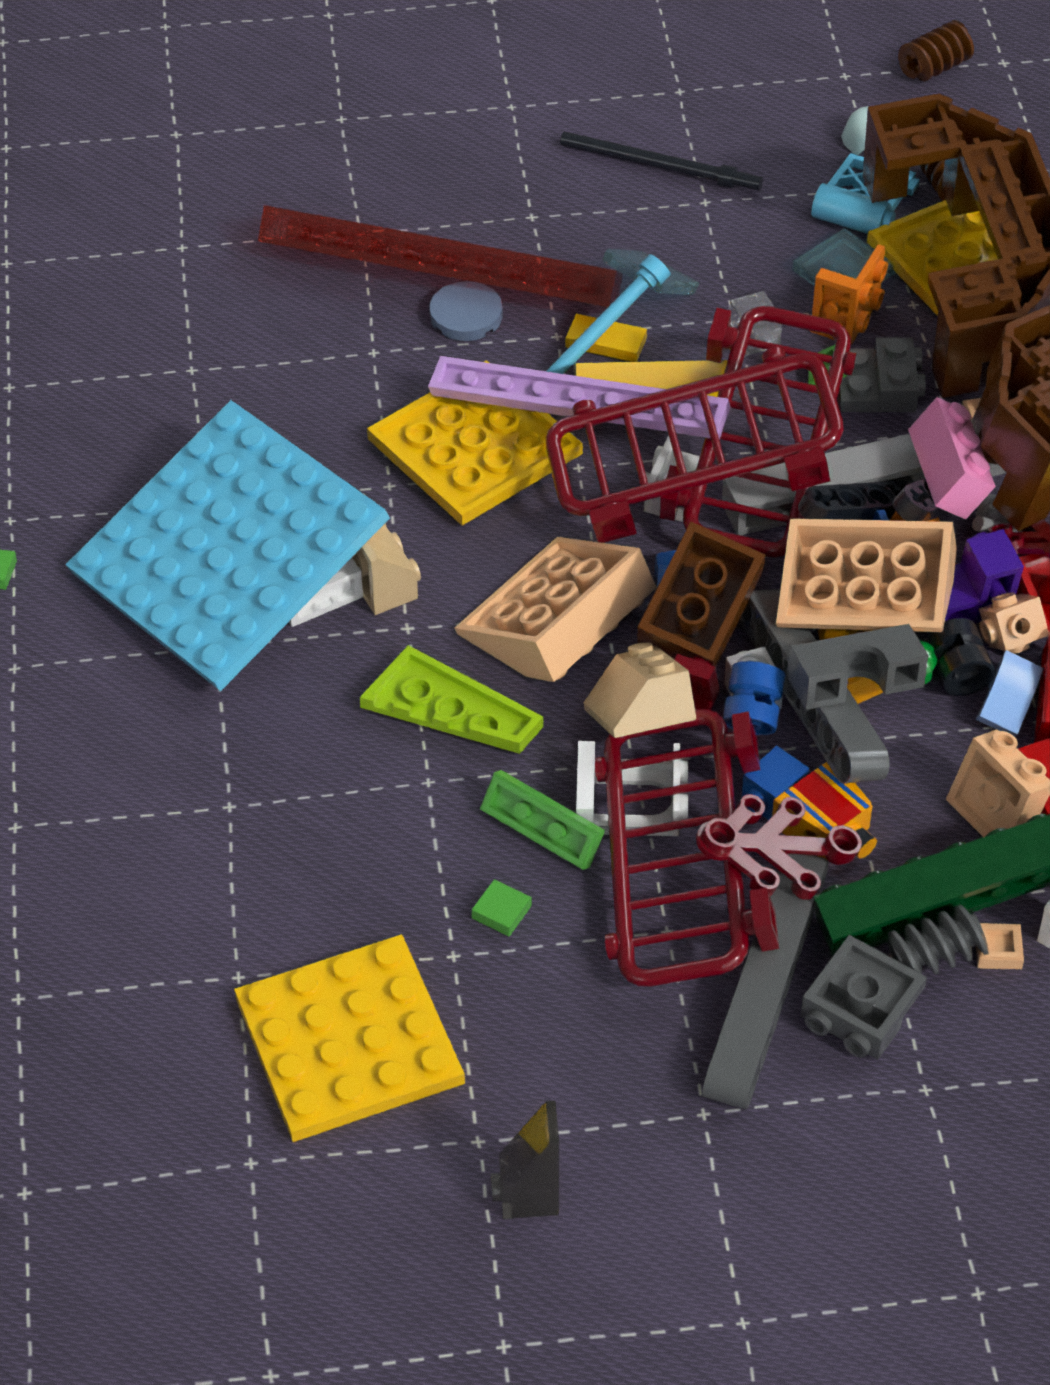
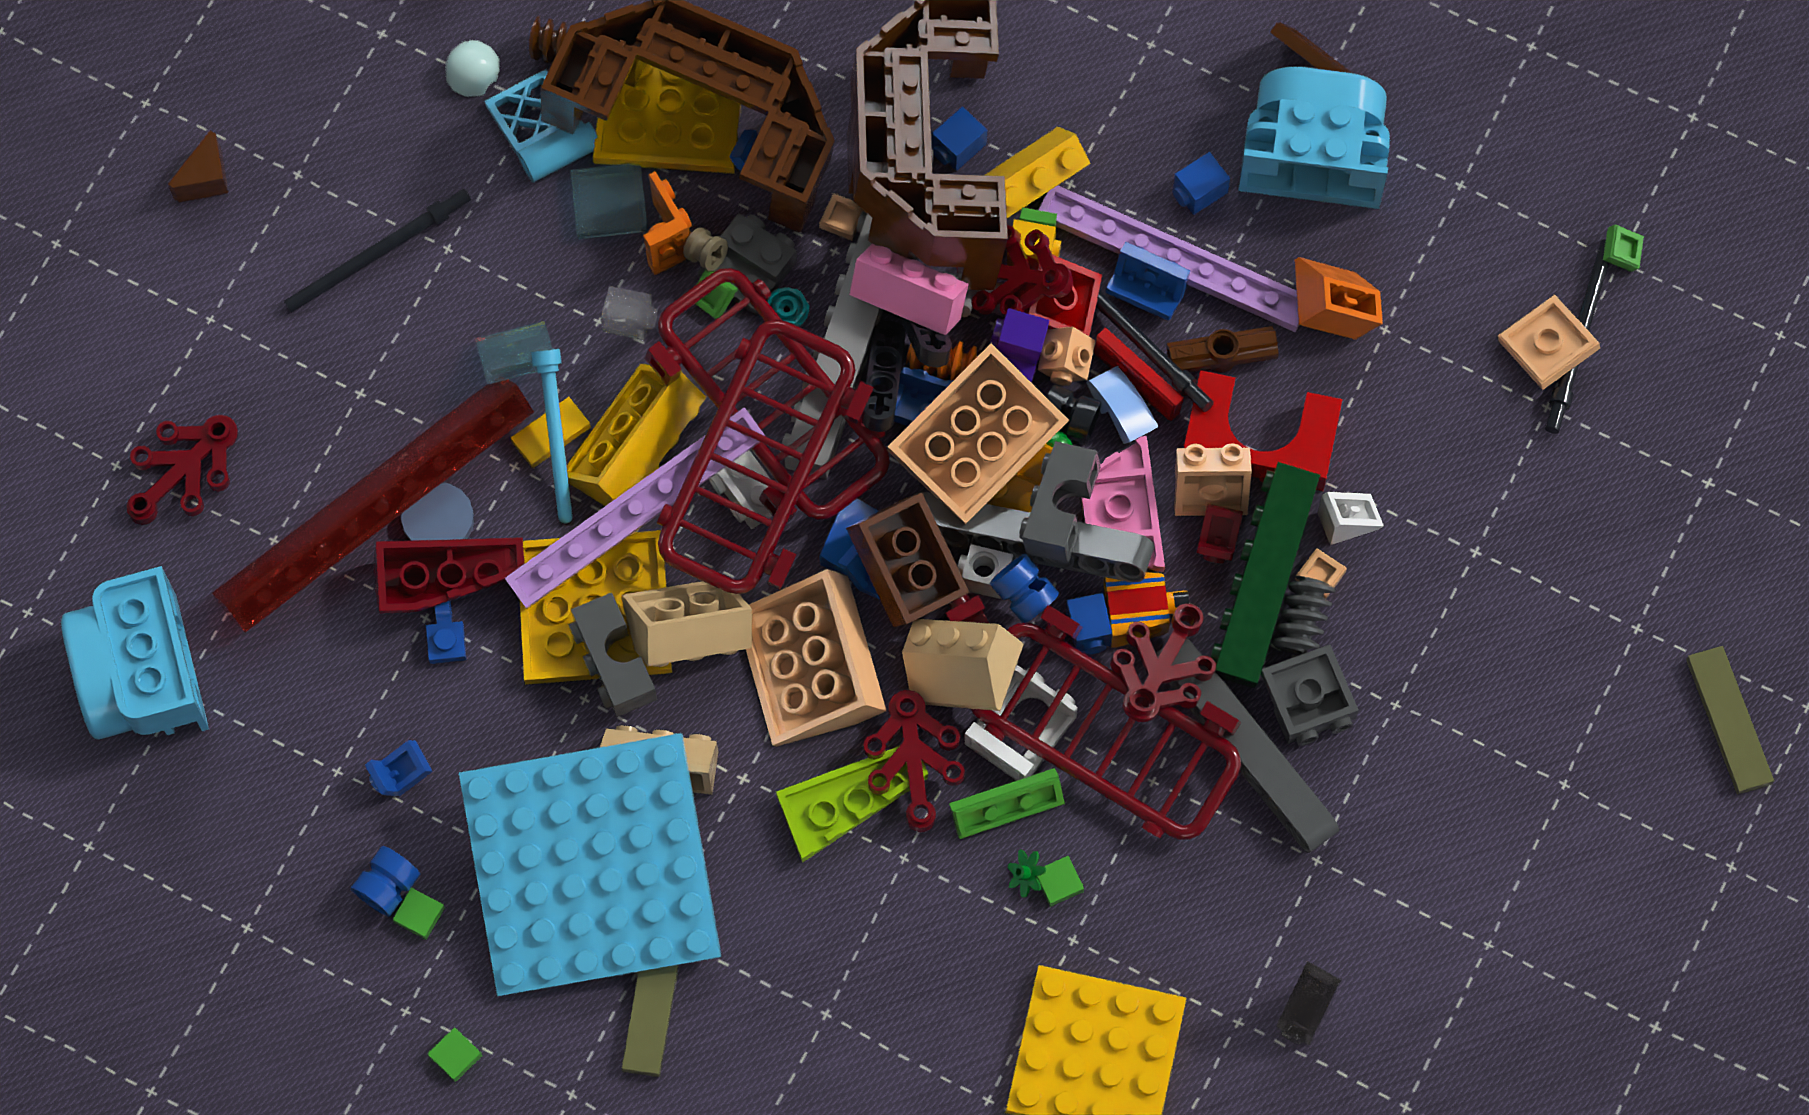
camera: 55 degrees left, 20 degrees up
none -> medium azure brick [61,566,209,739]
none -> dark red plant [126,415,238,525]
none -> reddish brown slope [168,130,229,202]
none -> blue wheel [350,846,421,917]
none -> blue bracket [365,740,433,796]
none -> dark red wedge [374,538,524,613]
none -> bright green tile [392,888,445,940]
none -> blue plate [426,601,467,664]
none -> dark grey arch [568,592,657,717]
none -> tan slope [622,581,752,667]
none -> olive tile [622,964,679,1077]
none -> dark tan wheel [683,227,728,271]
none -> teal plate [767,287,809,327]
none -> dark red plant [864,690,965,832]
none -> green plant [1008,849,1047,898]
none -> bright pink wing [1081,436,1165,572]
none -> dark red bracket [1196,504,1243,563]

